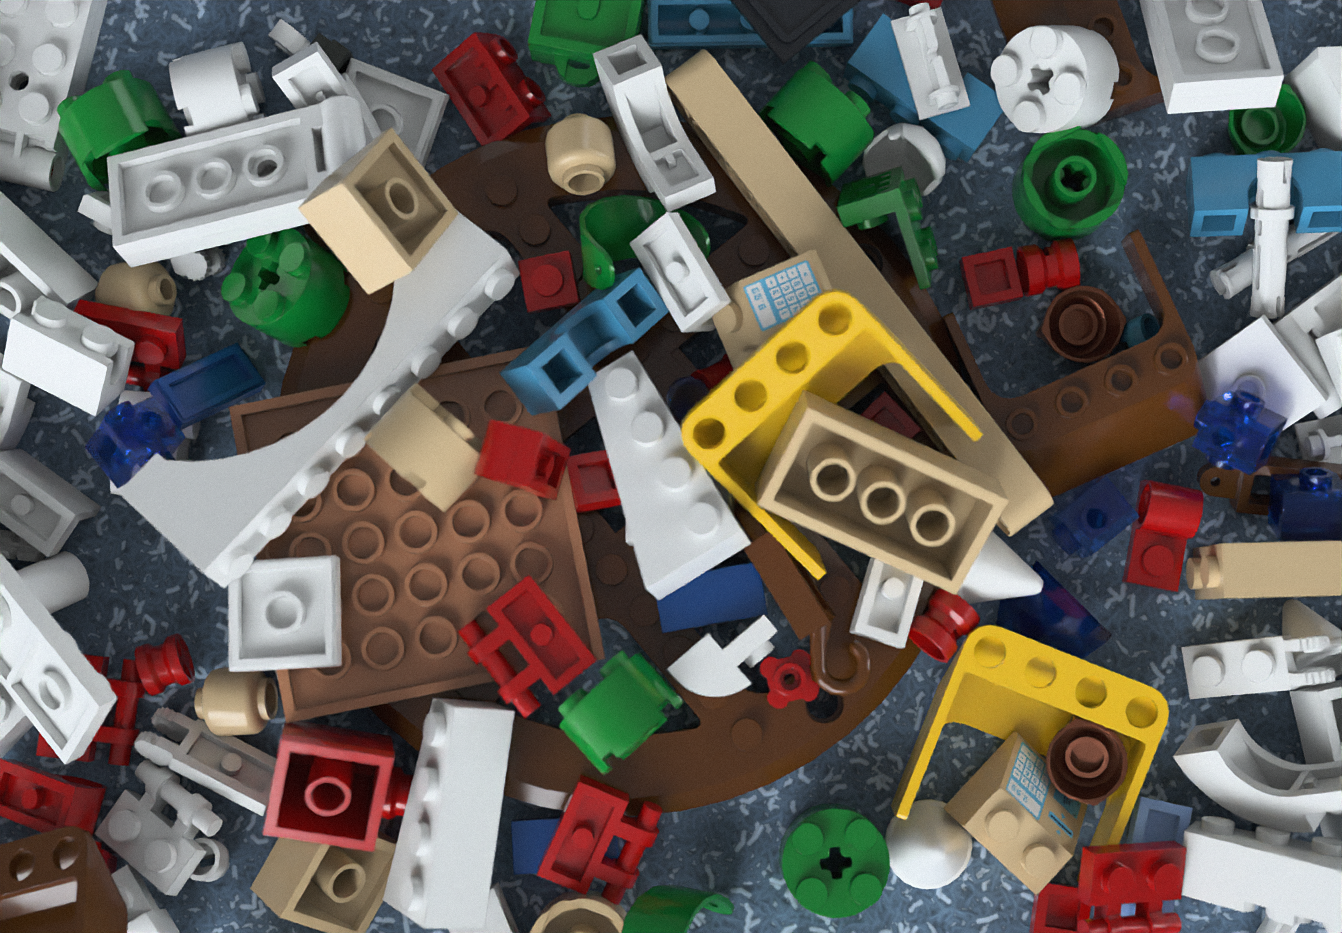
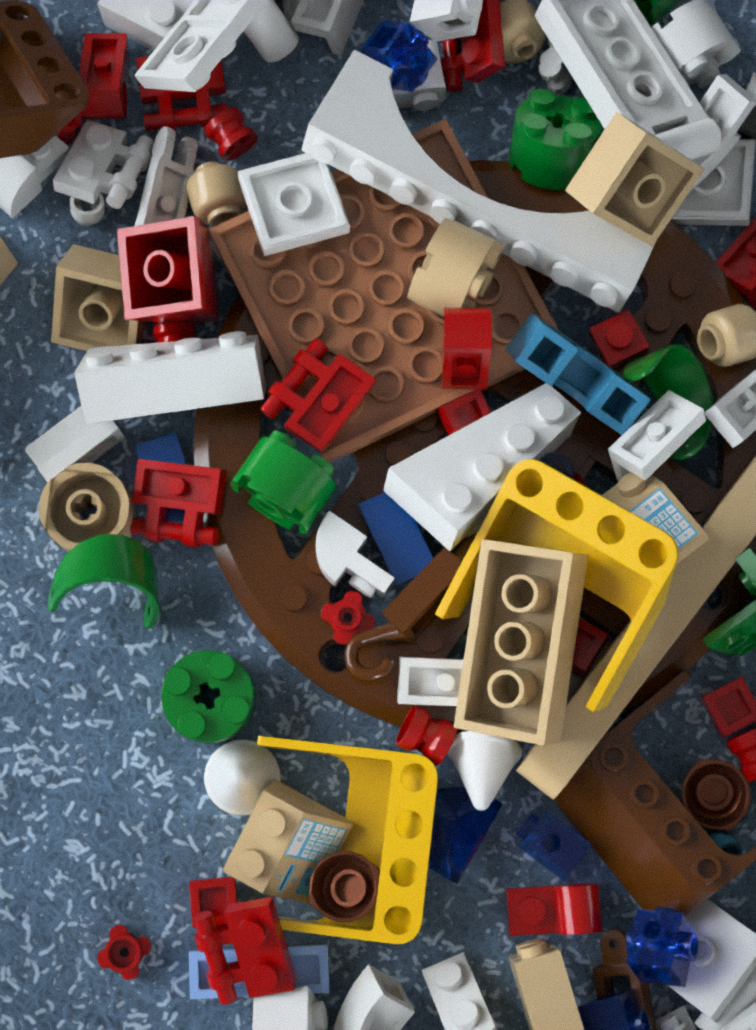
camera: 75 degrees right, 5 degrees down
blue tile [148,342,266,432] -> none

